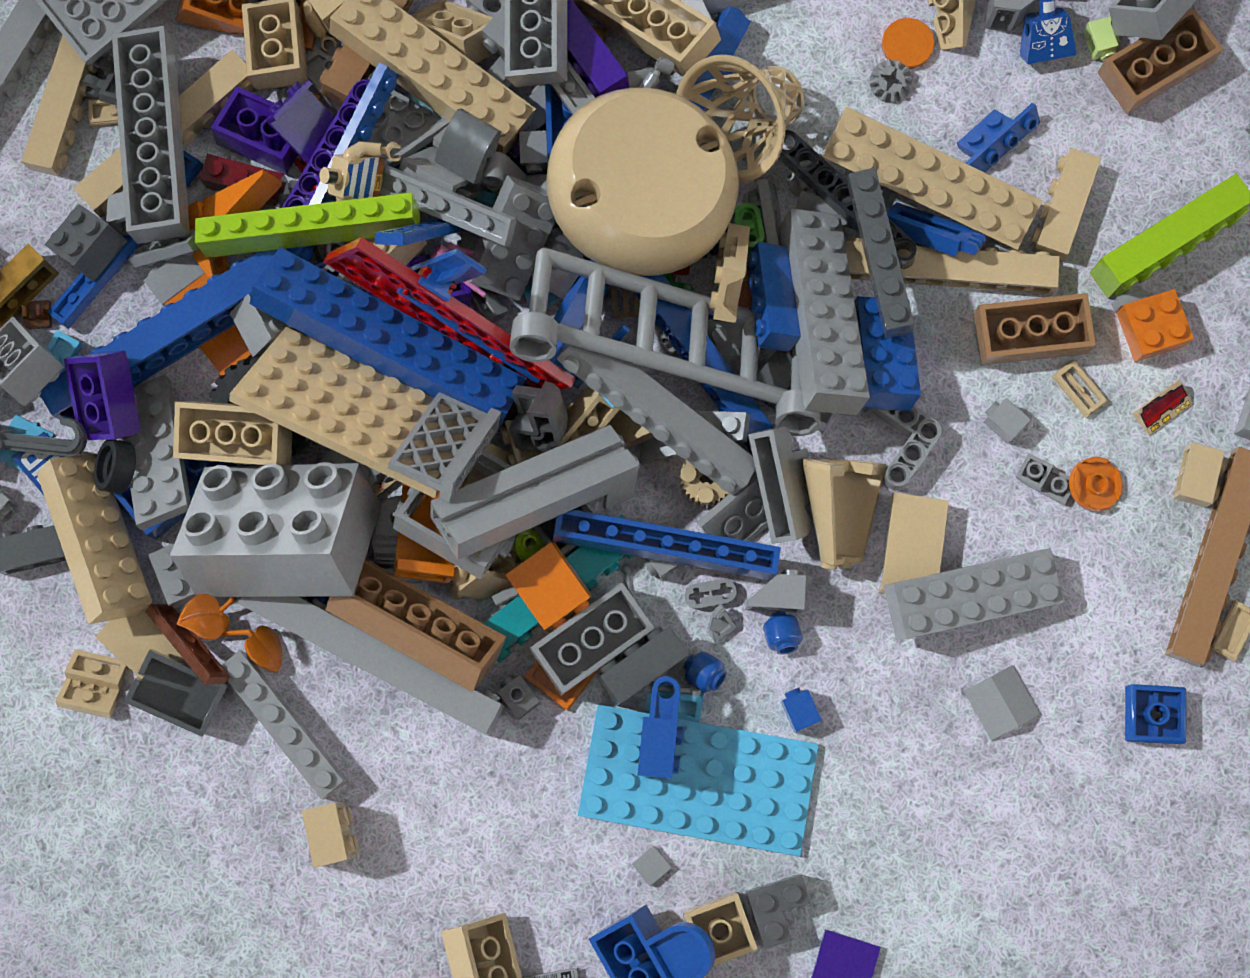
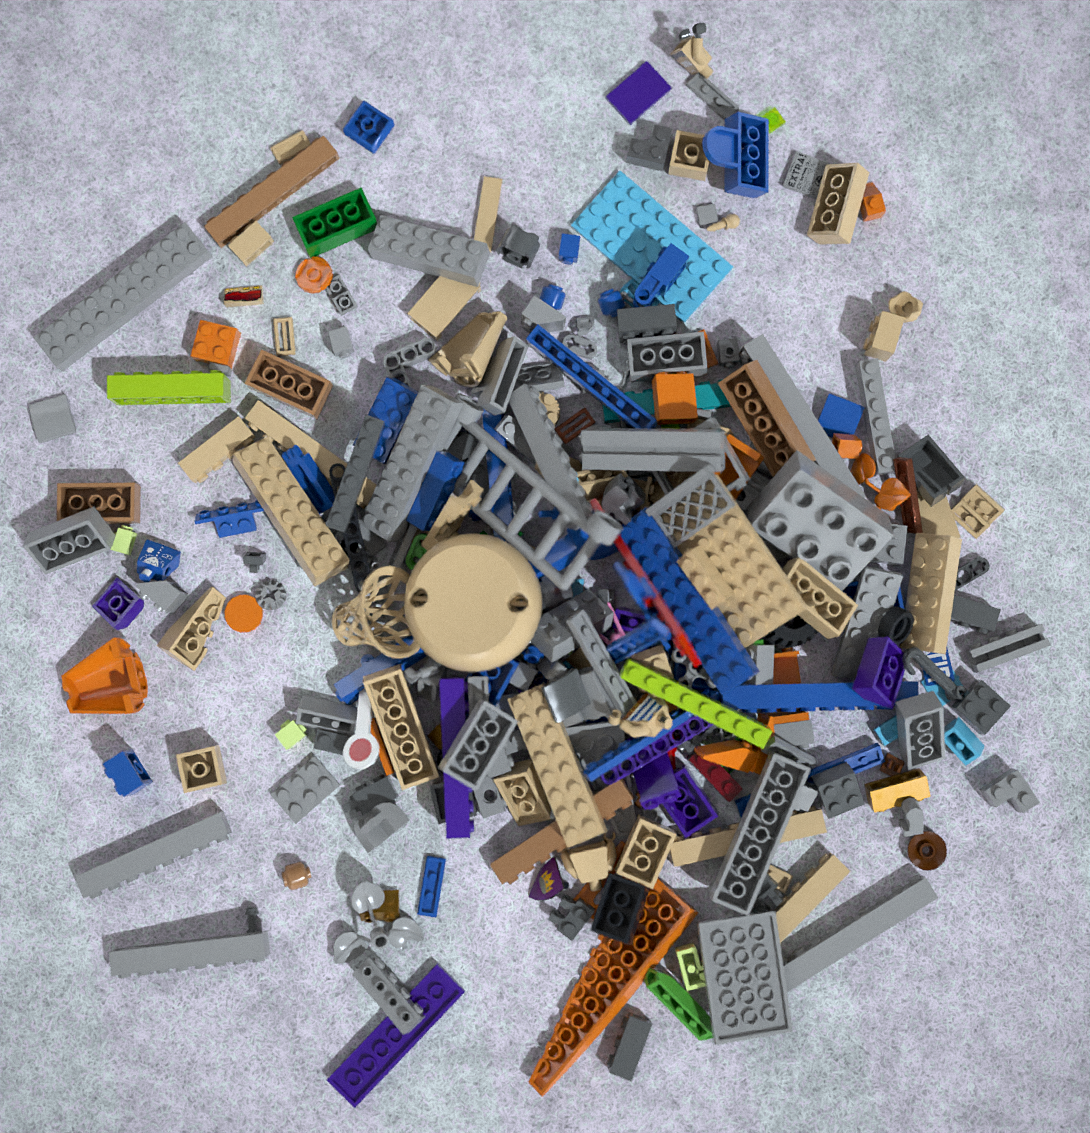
camera: 155 degrees left, 5 degrees up
light grey slope [964,665,1040,741] -> none
none -> dark grey tile [243,552,266,573]
none -> green brick [292,187,377,258]
none -> tan tile [474,176,503,253]
none -> dark grey brick [496,225,540,268]
none -> blue plate [522,645,545,664]
none -> copper tile [554,407,596,444]
none -> tan brick [676,545,735,610]
none -> tan bar [707,214,740,231]
none -> blue slope [818,393,865,438]
none -> orange brick [832,433,862,459]
none -> tan hair [888,291,923,323]
none -> dark grey beam [955,557,990,591]

